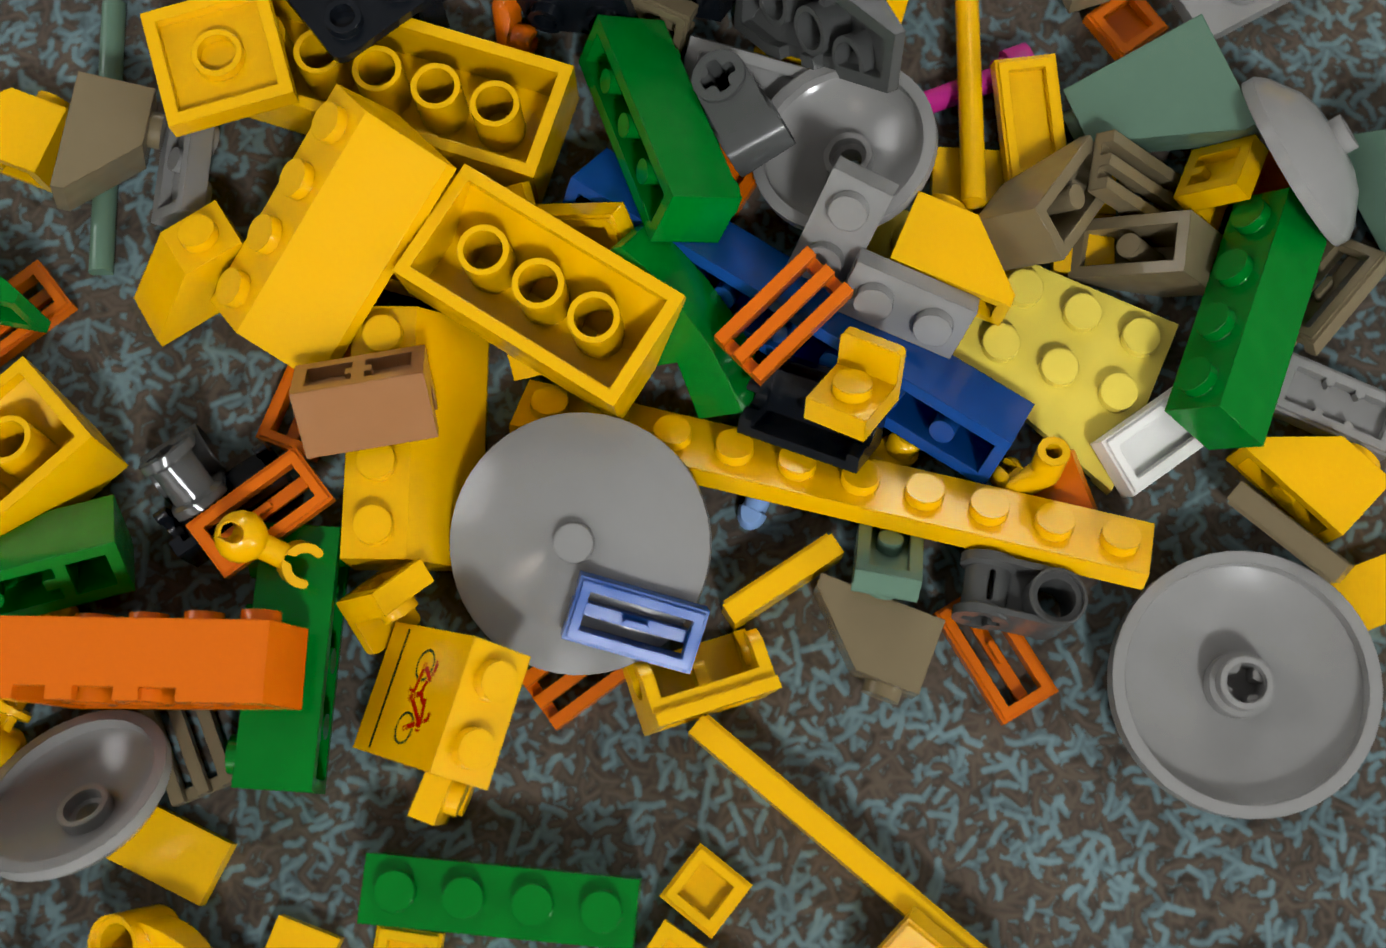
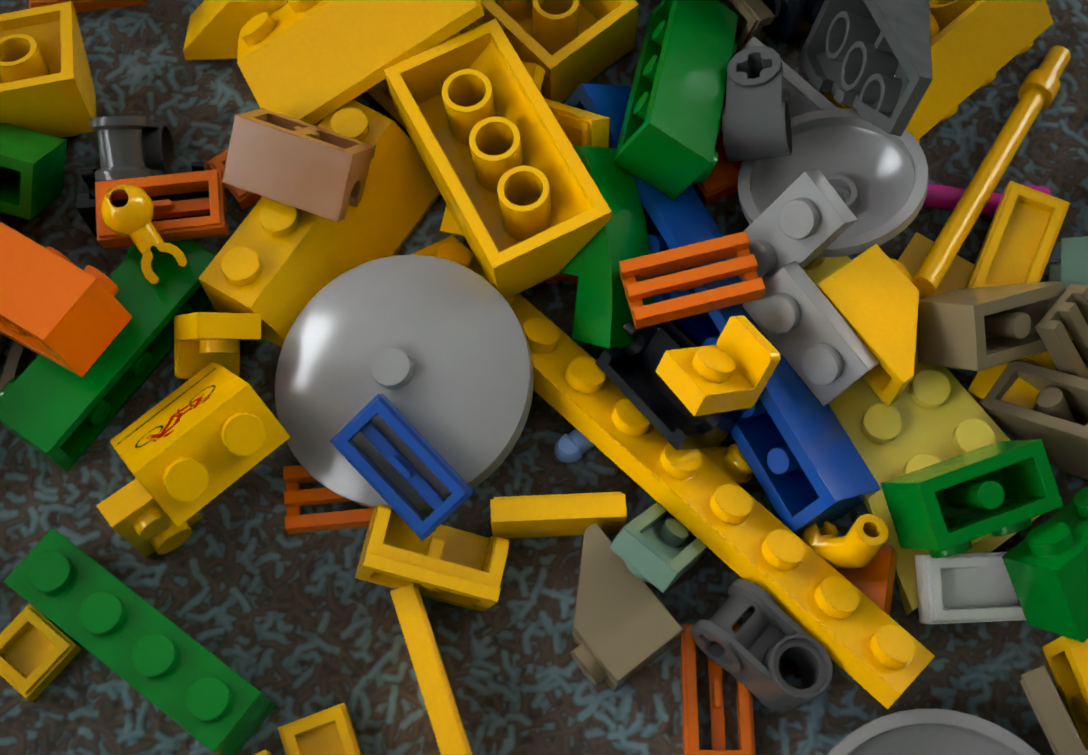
camera: 30 degrees right, 10 degrees down
none -> green brick [880,439,1063,558]

